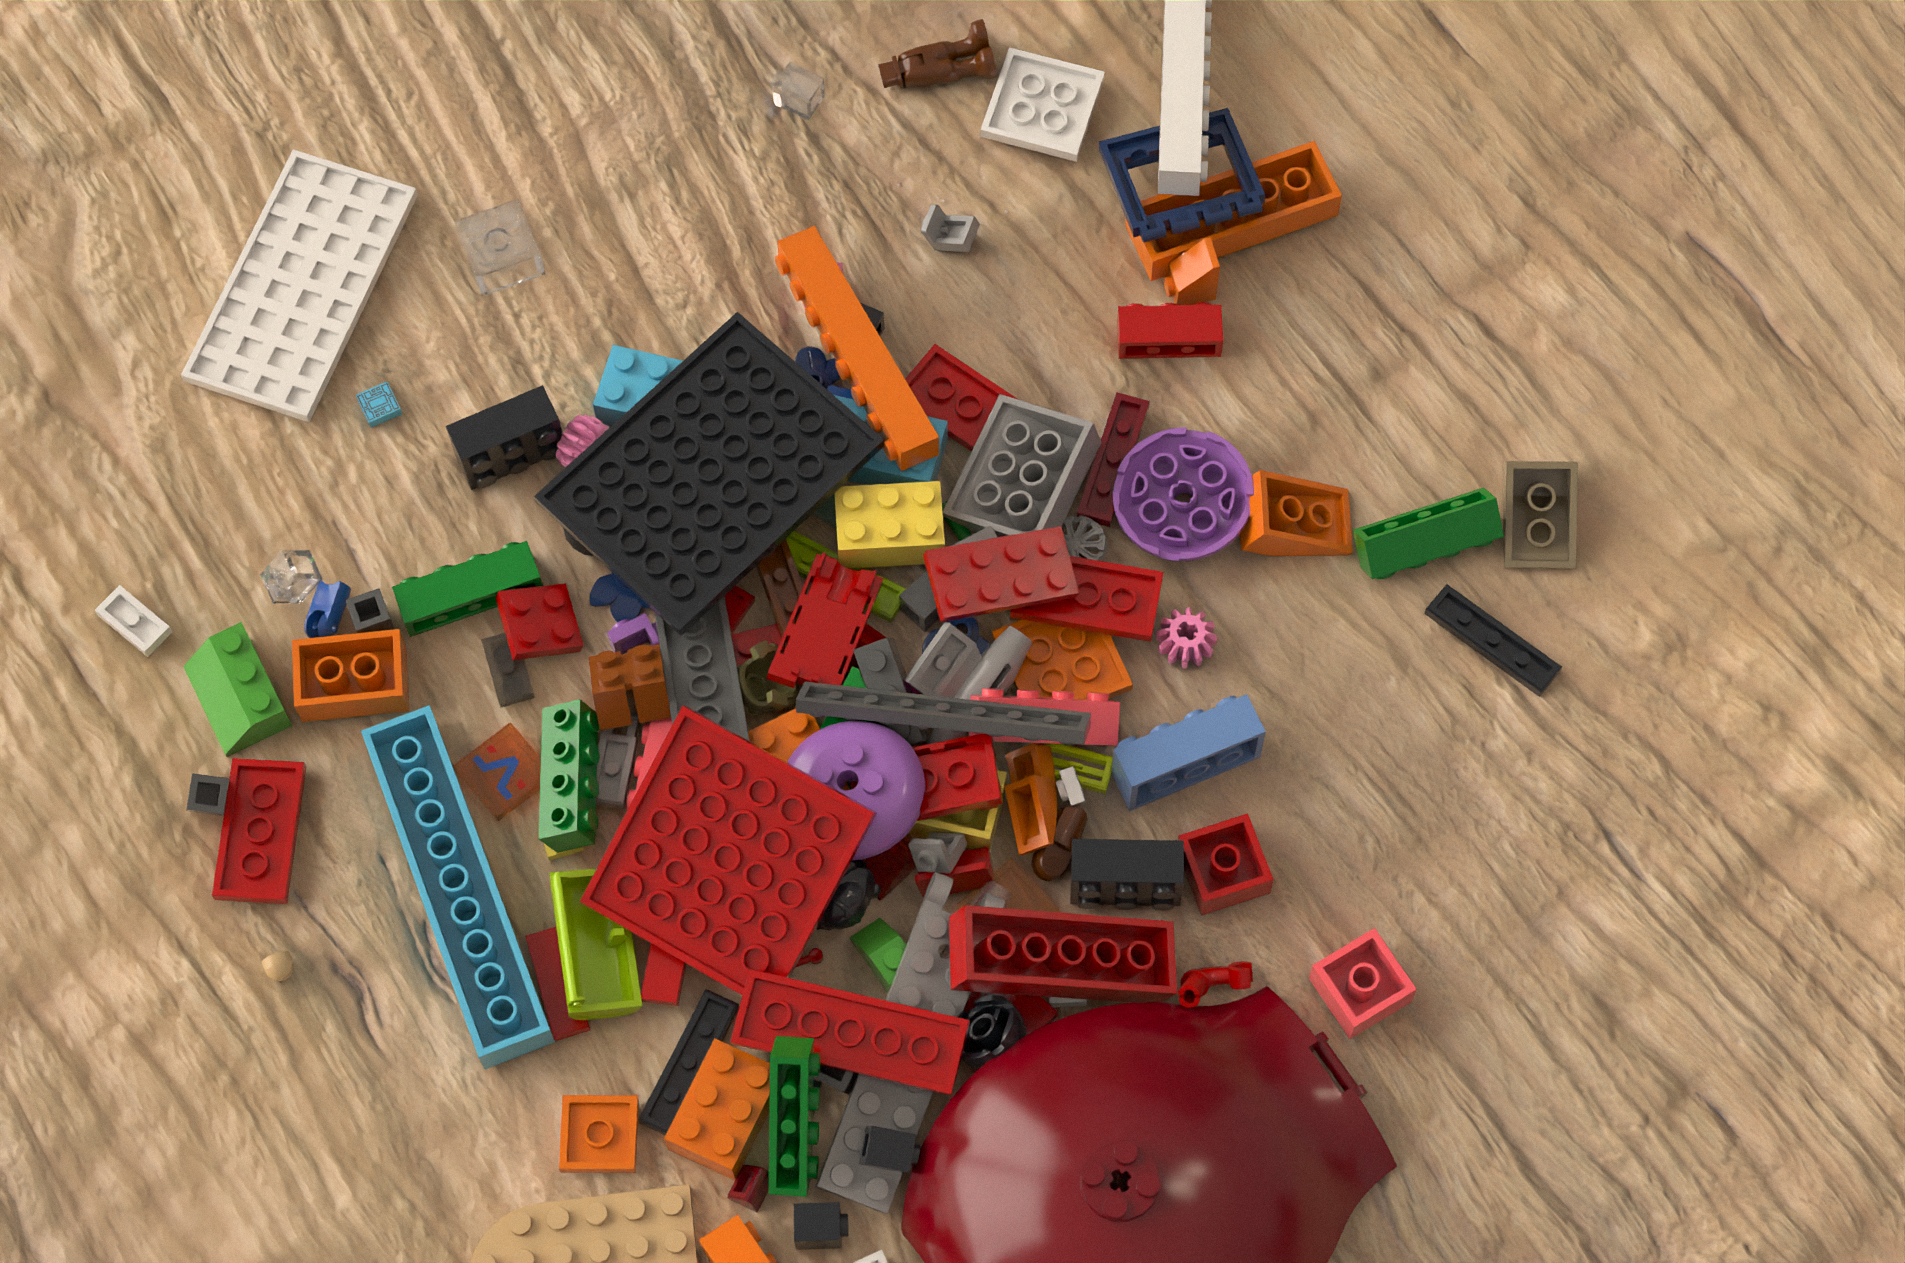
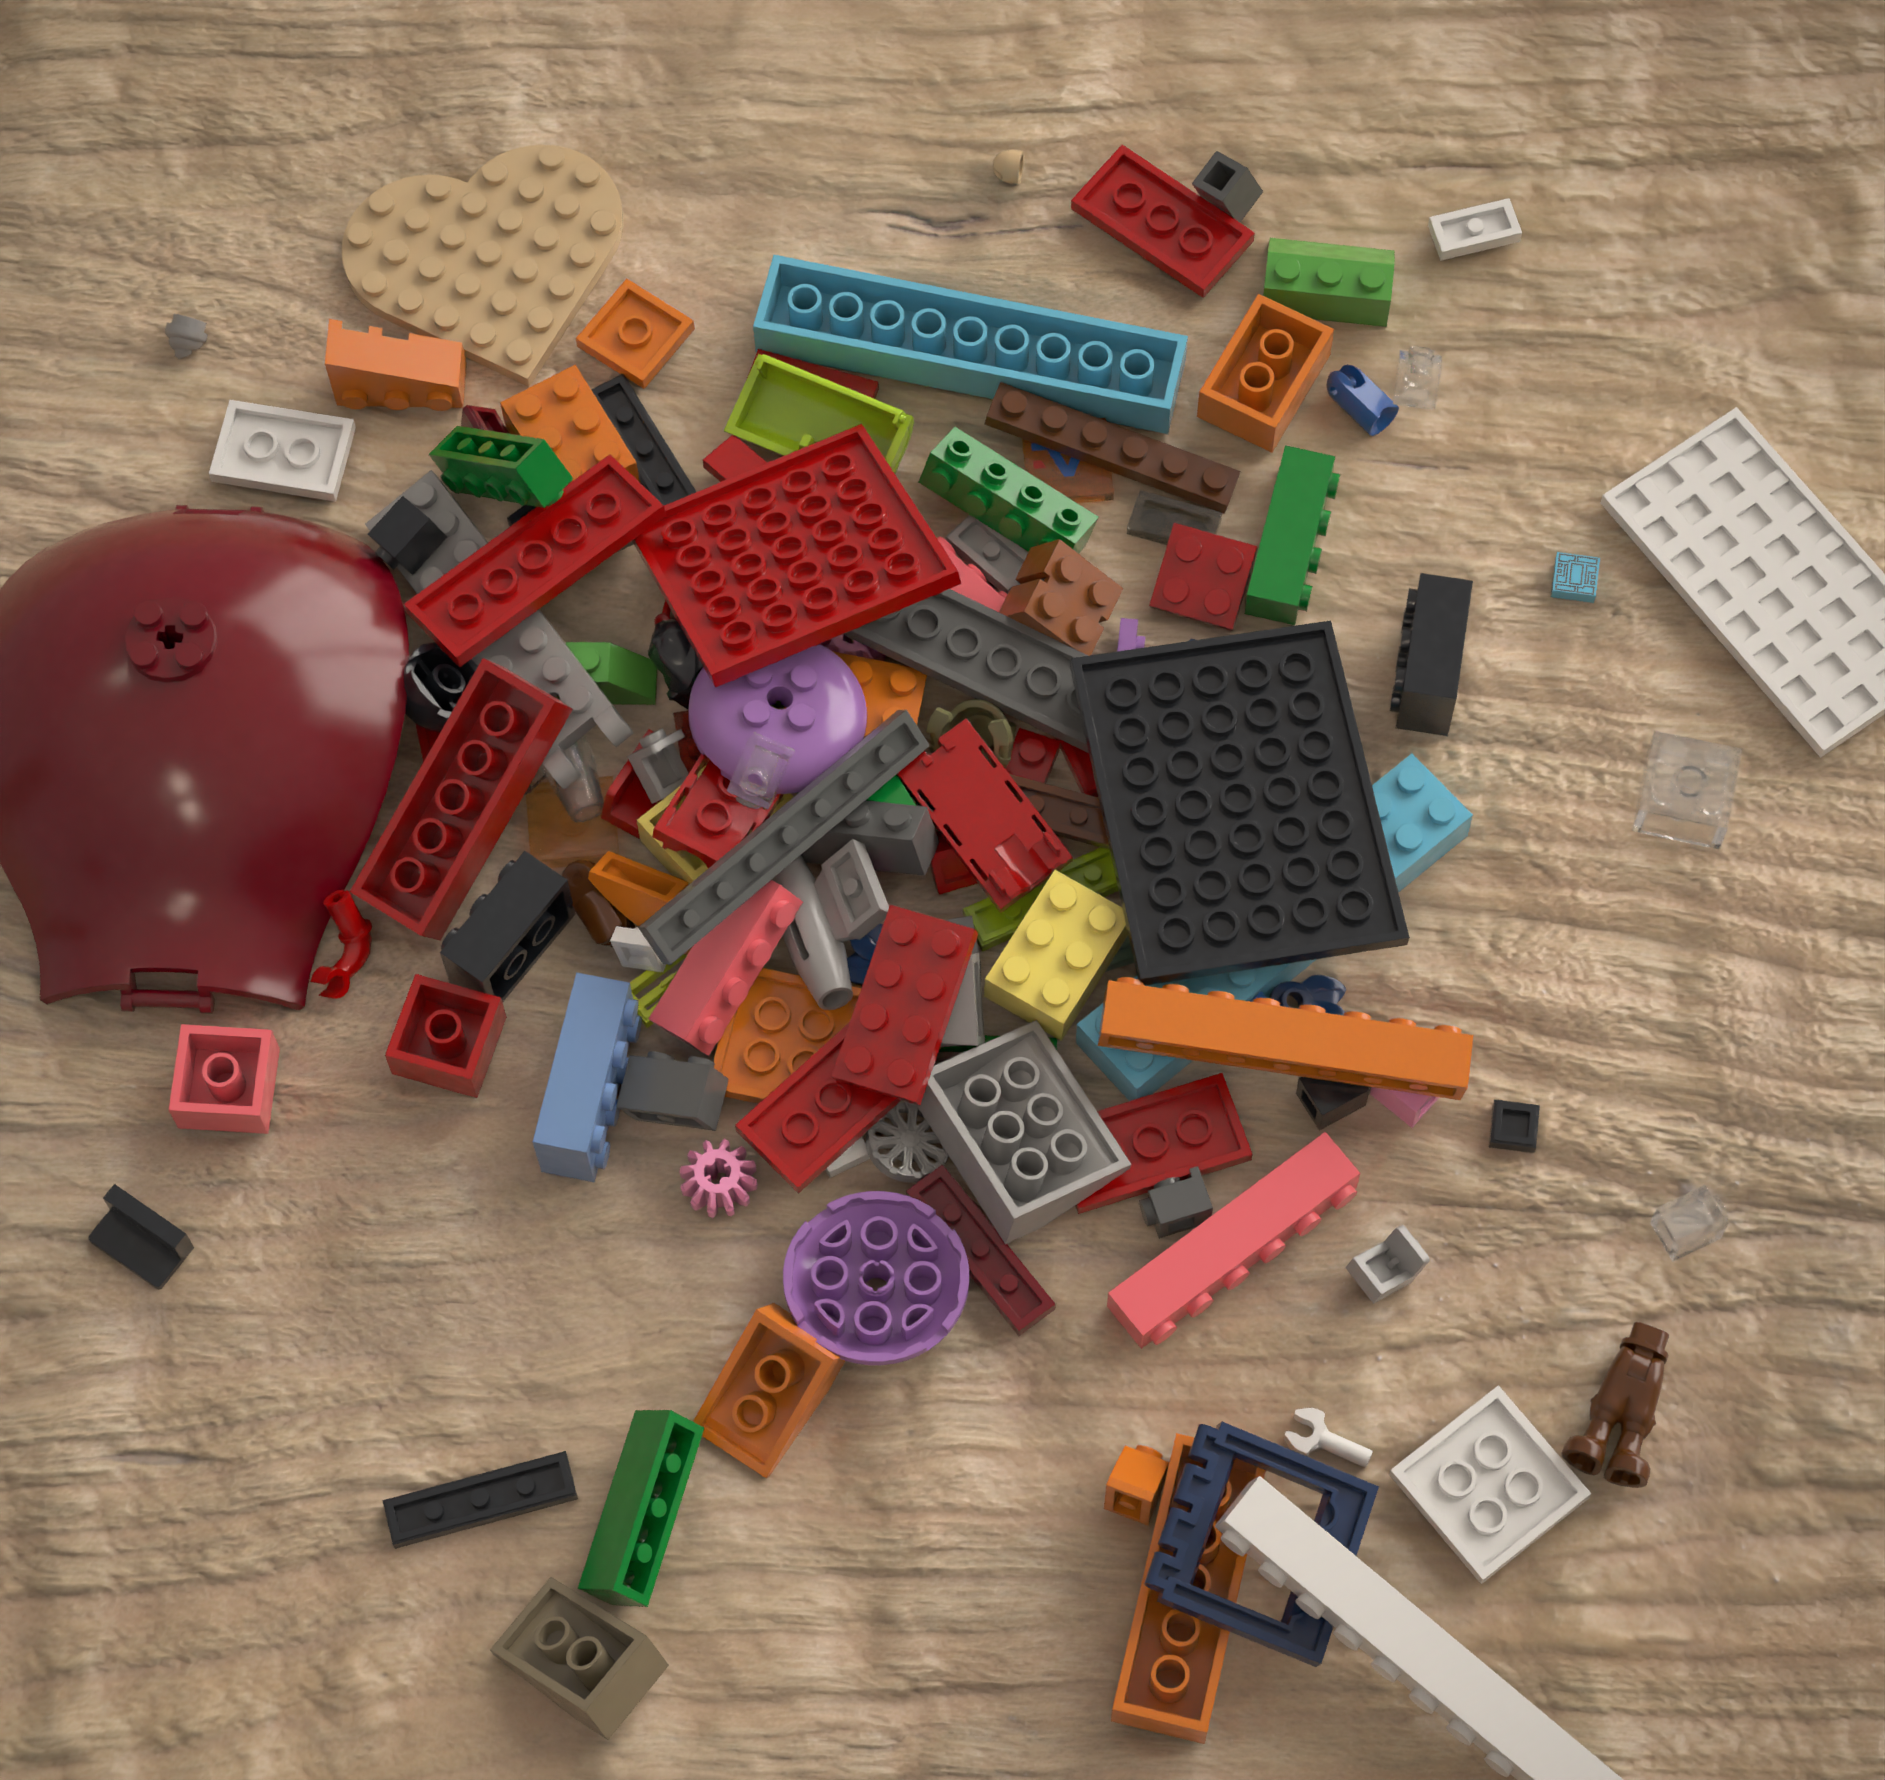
camera: 125 degrees right, 0 degrees up
dark grey brick [345,588,395,633] -> none
bright pink gear [556,415,608,468] -> none
black brick [794,1202,849,1250] -> none
red brick [1117,302,1223,359] -> none
none -> black panel [88,1184,194,1290]
none -> dark grey brick [616,1051,729,1131]
none -> clear brick [727,732,795,809]
none -> reddish brown plate [984,382,1241,514]
none -> coral brick [1107,1132,1360,1349]
none -> dark grey brick [1139,1166,1213,1239]
none -> white bar [1284,1408,1373,1468]
none -> black tile [1489,1099,1540,1153]

